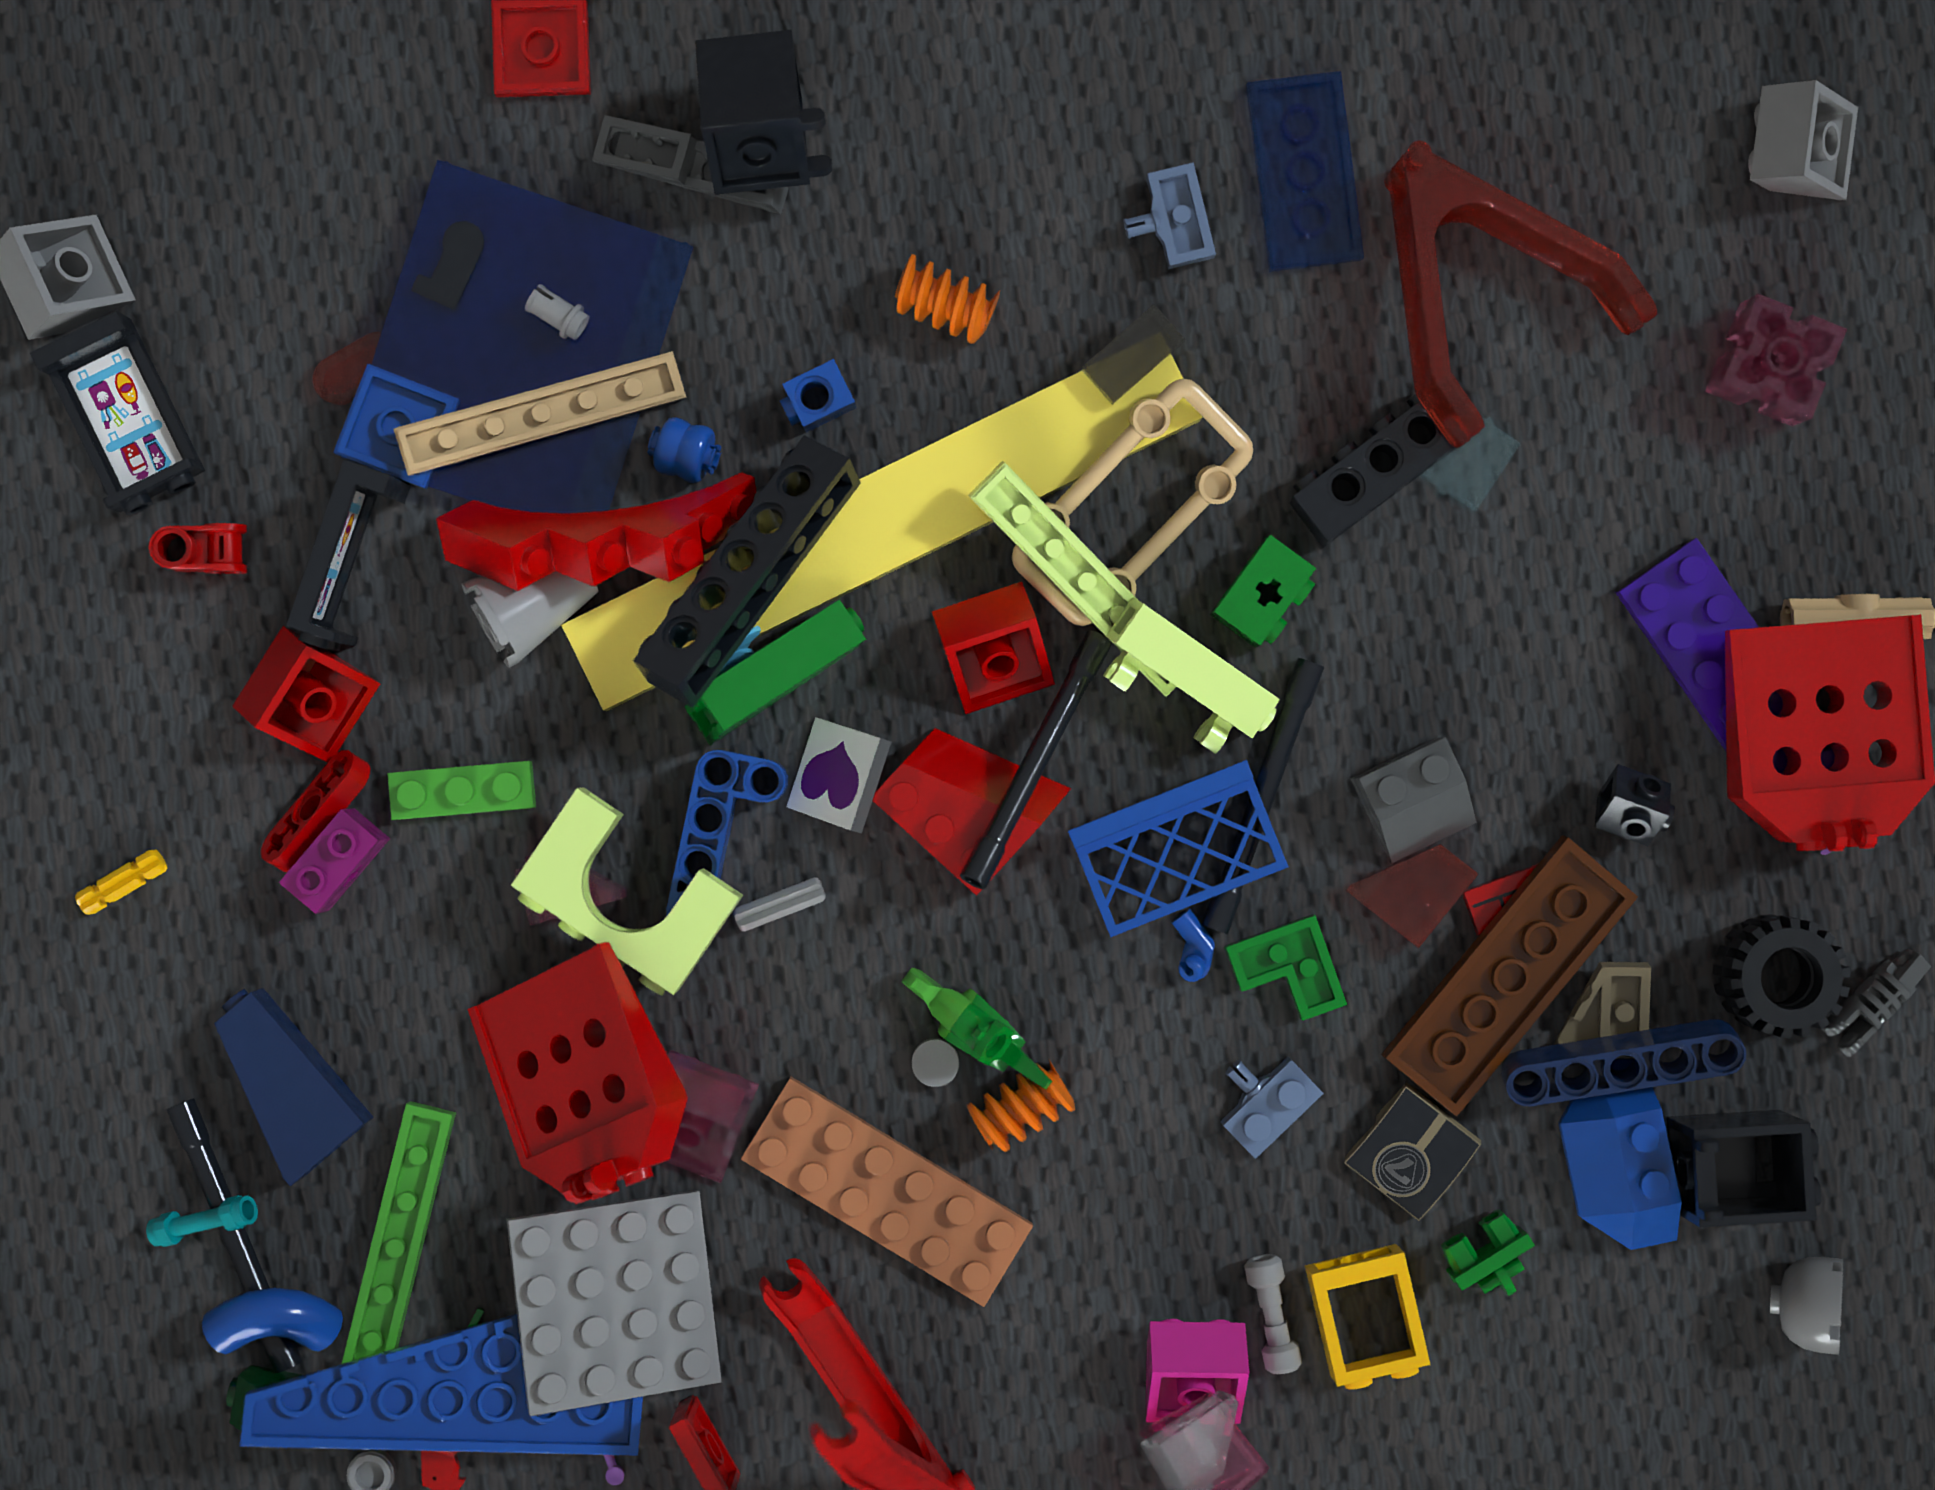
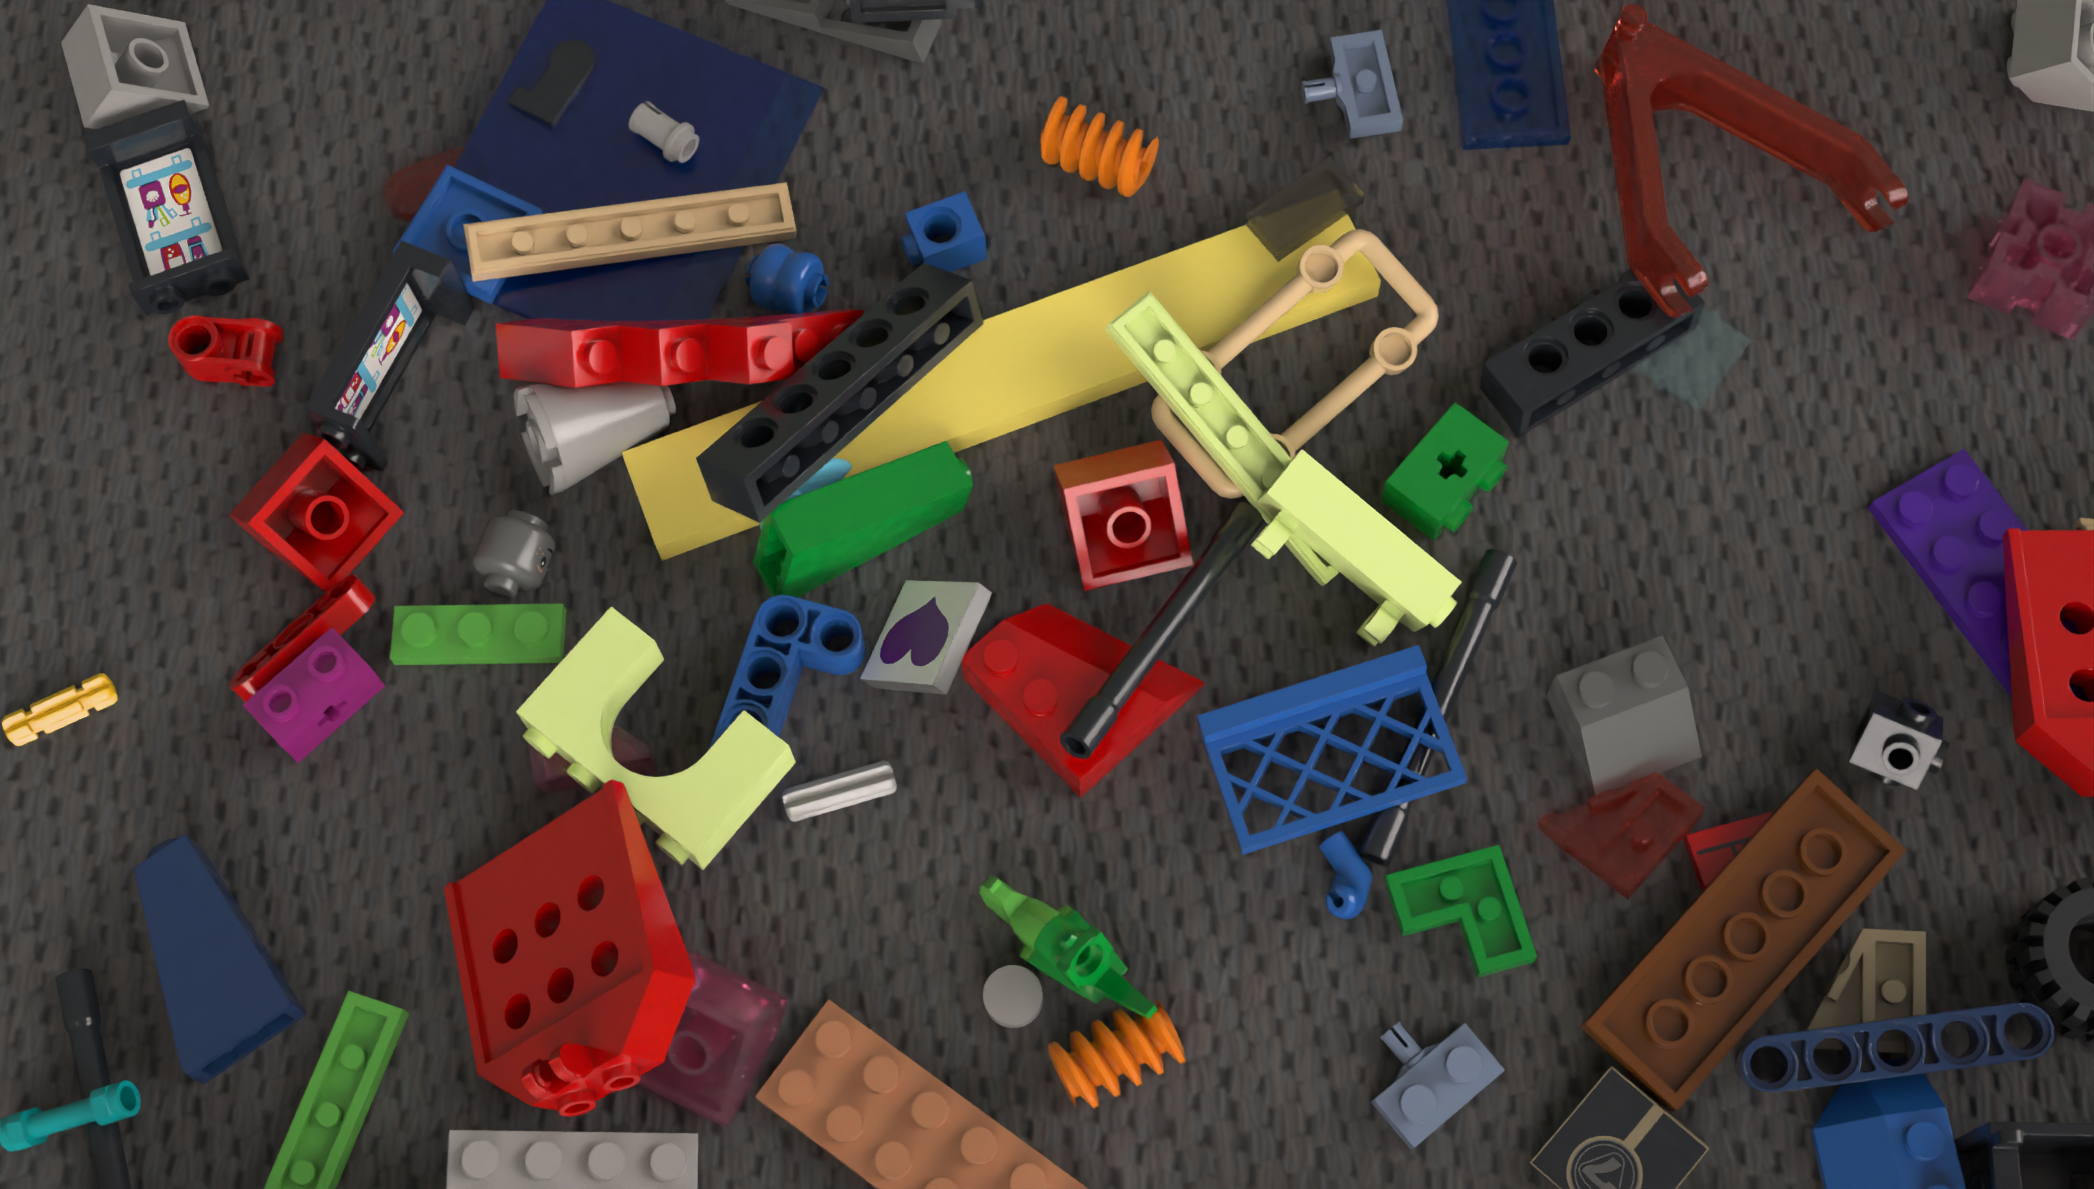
camera: 10 degrees right, 20 degrees down
none -> dark grey head [473,510,556,598]

